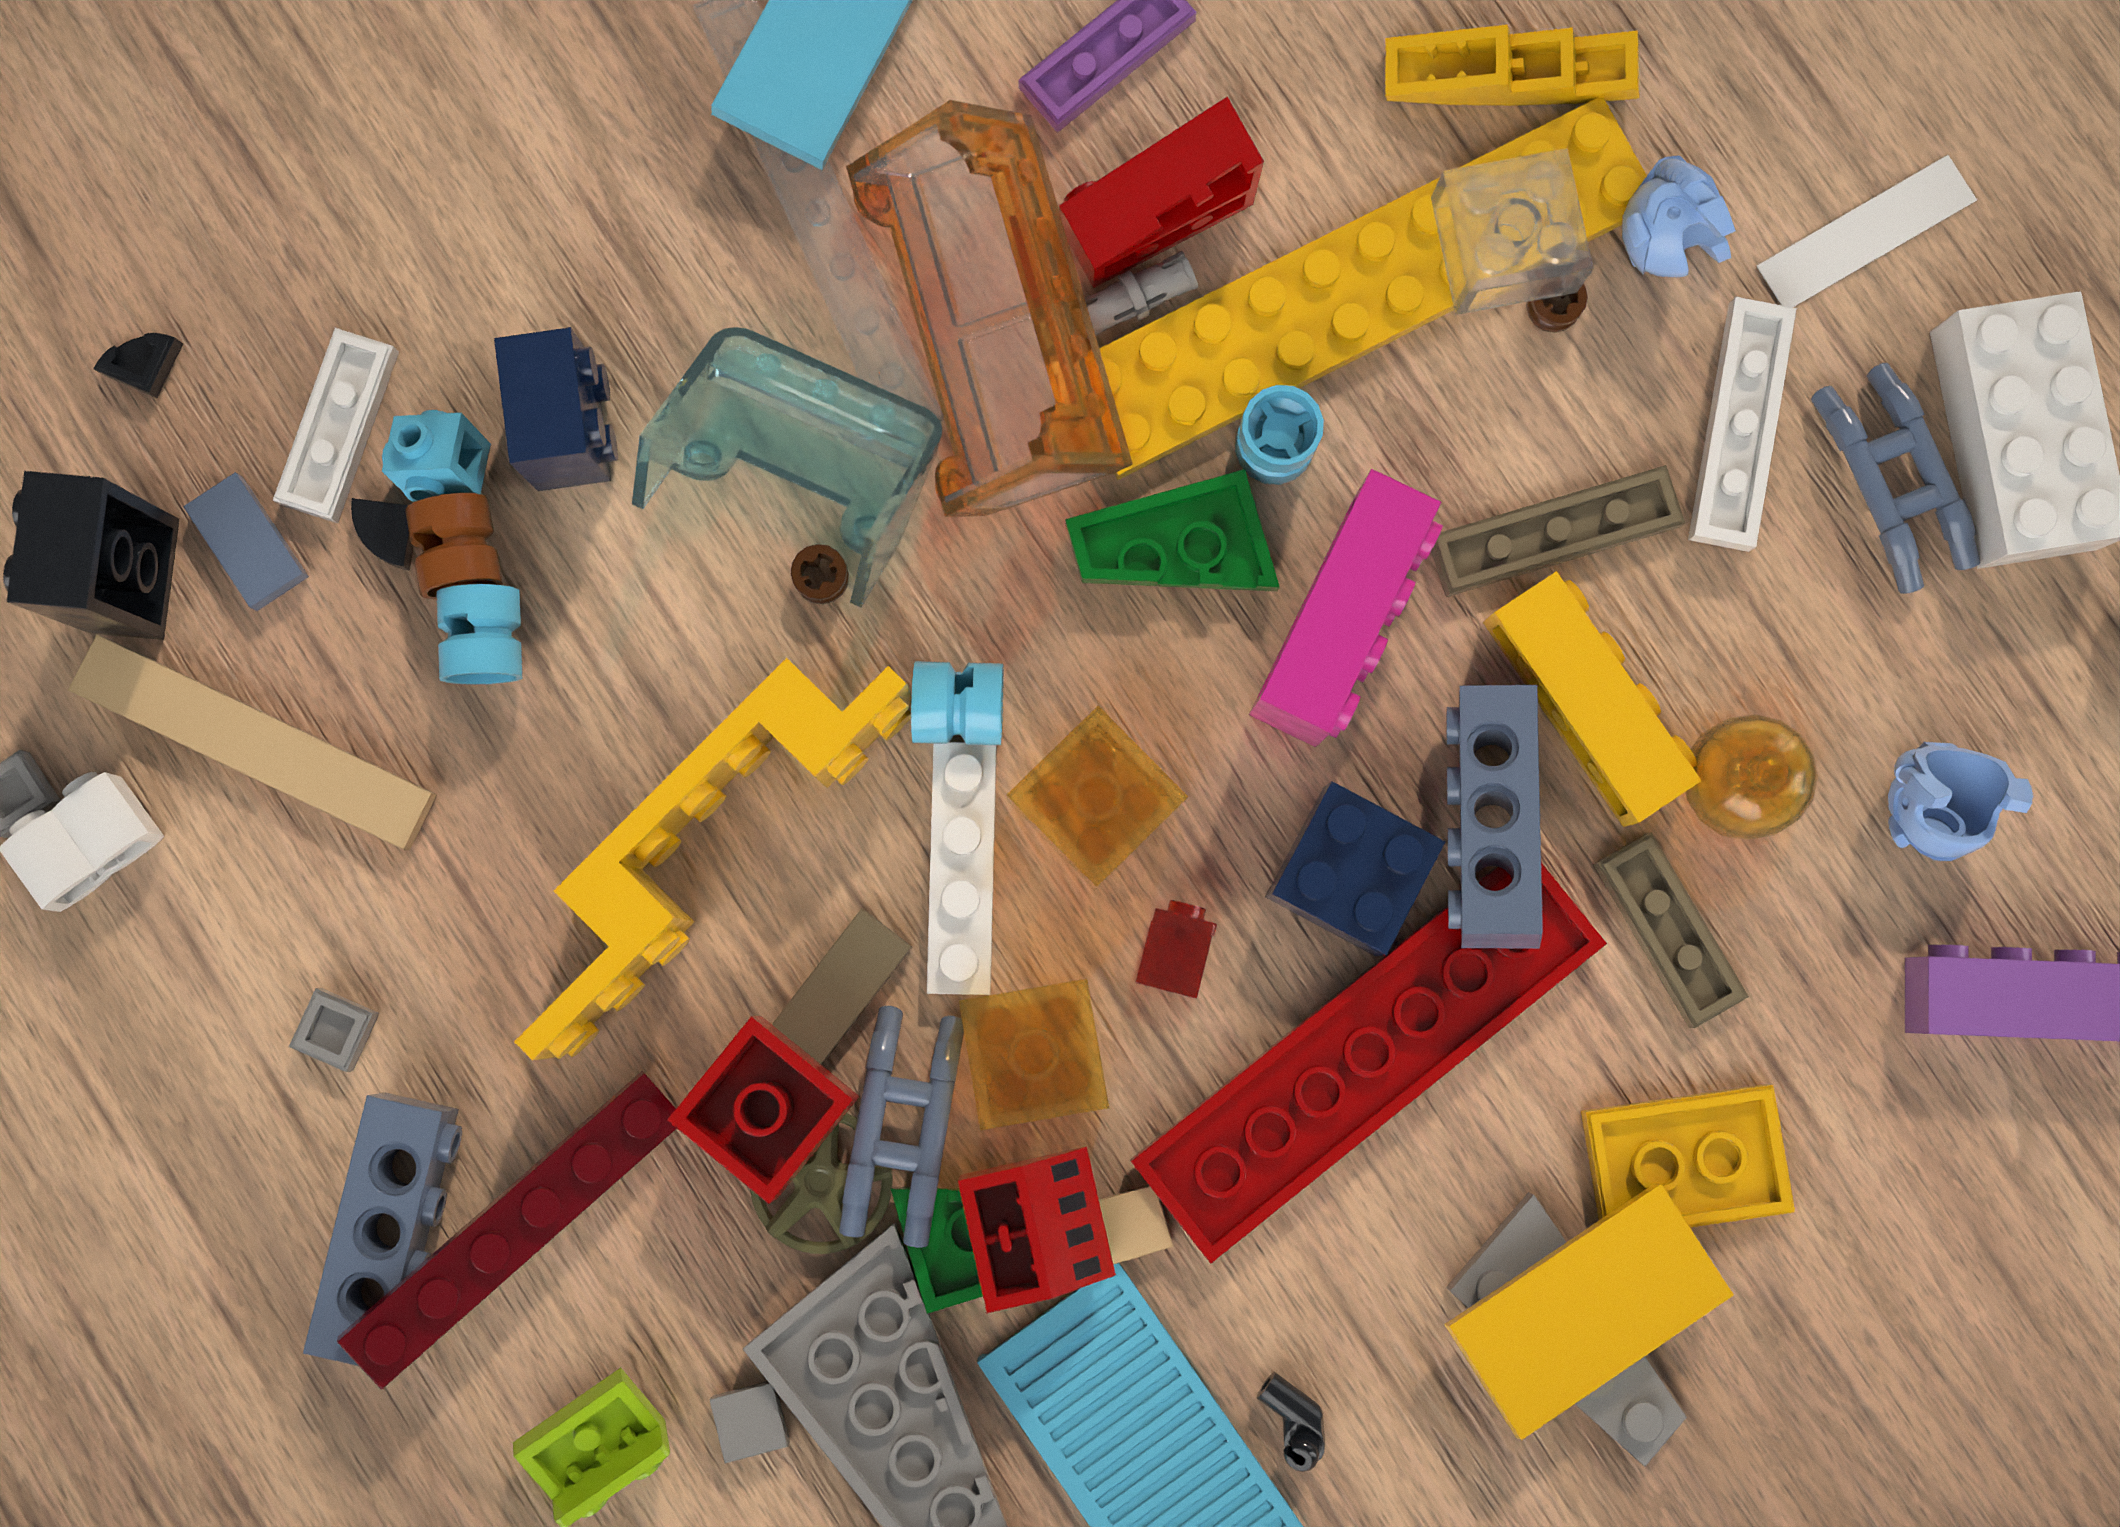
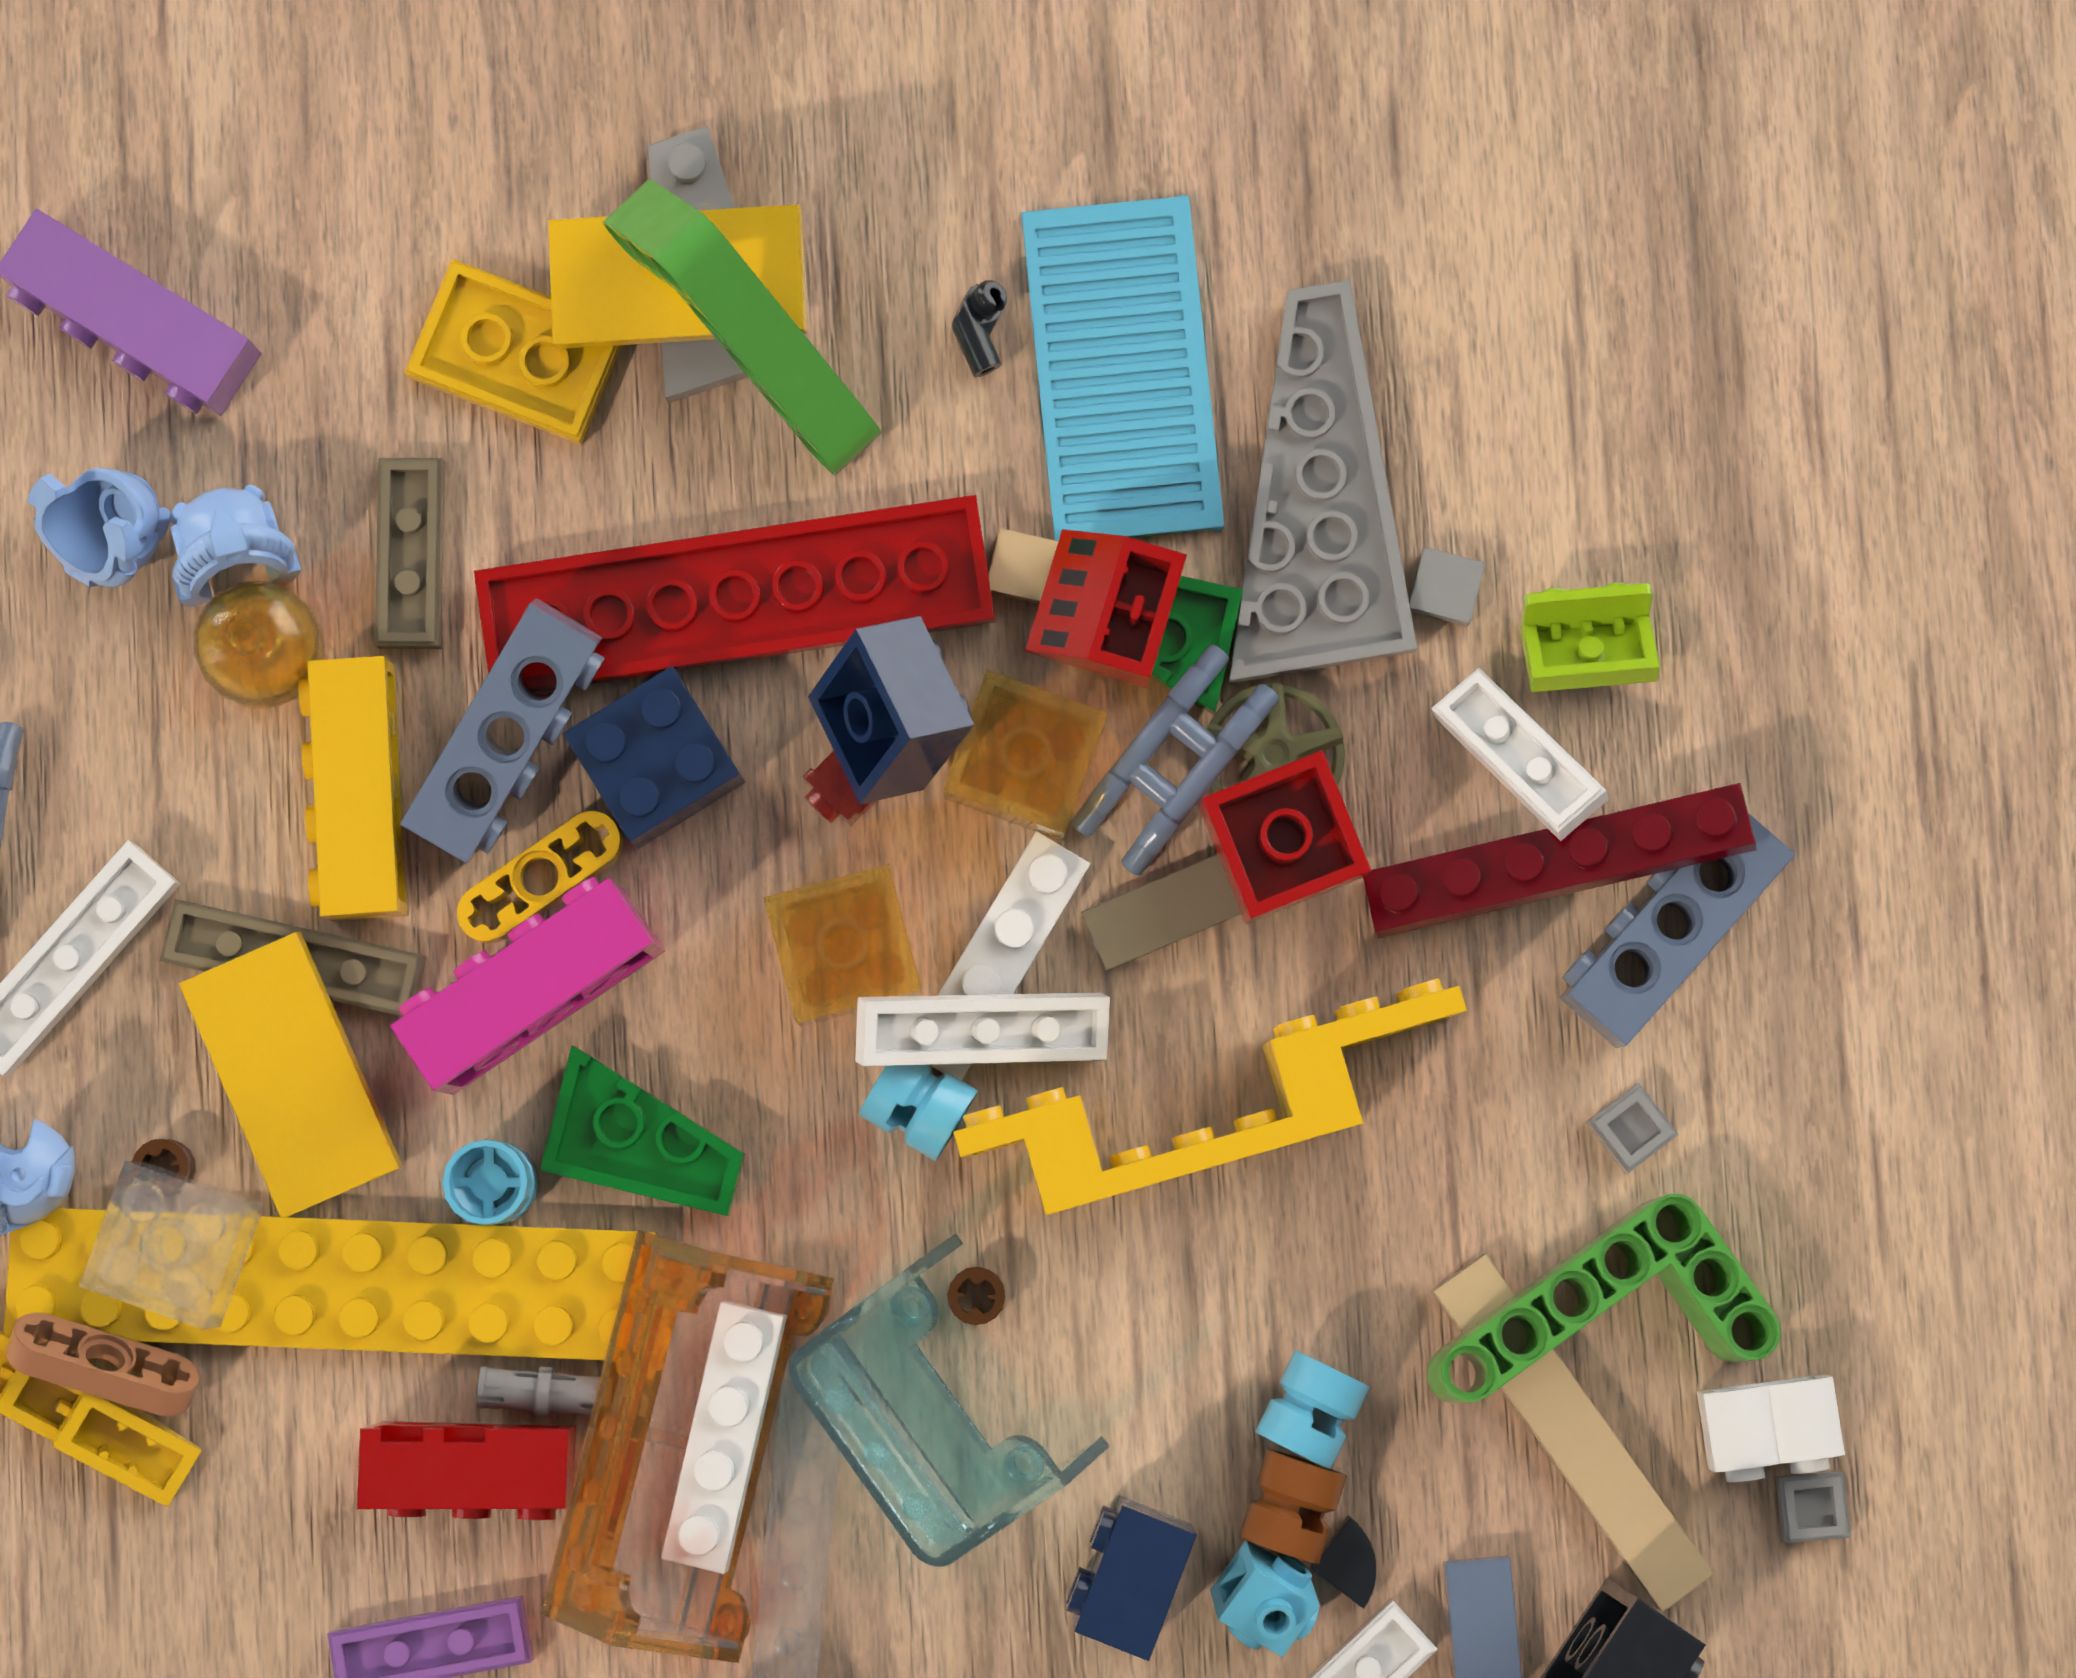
camera: 150 degrees left, 0 degrees up
none -> nougat beam [6,1313,199,1416]
none -> light blue helmet [170,485,301,607]
none -> yellow tile [178,931,403,1217]
none -> yellow beam [457,811,623,944]
none -> bright green beam [603,179,882,476]
none -> white plate [661,1301,787,1574]
none -> dark blue brick [808,616,975,805]
none -> white plate [855,993,1110,1066]
none -> bright green beam [1427,1194,1781,1404]
none -> white tile [1431,668,1609,841]

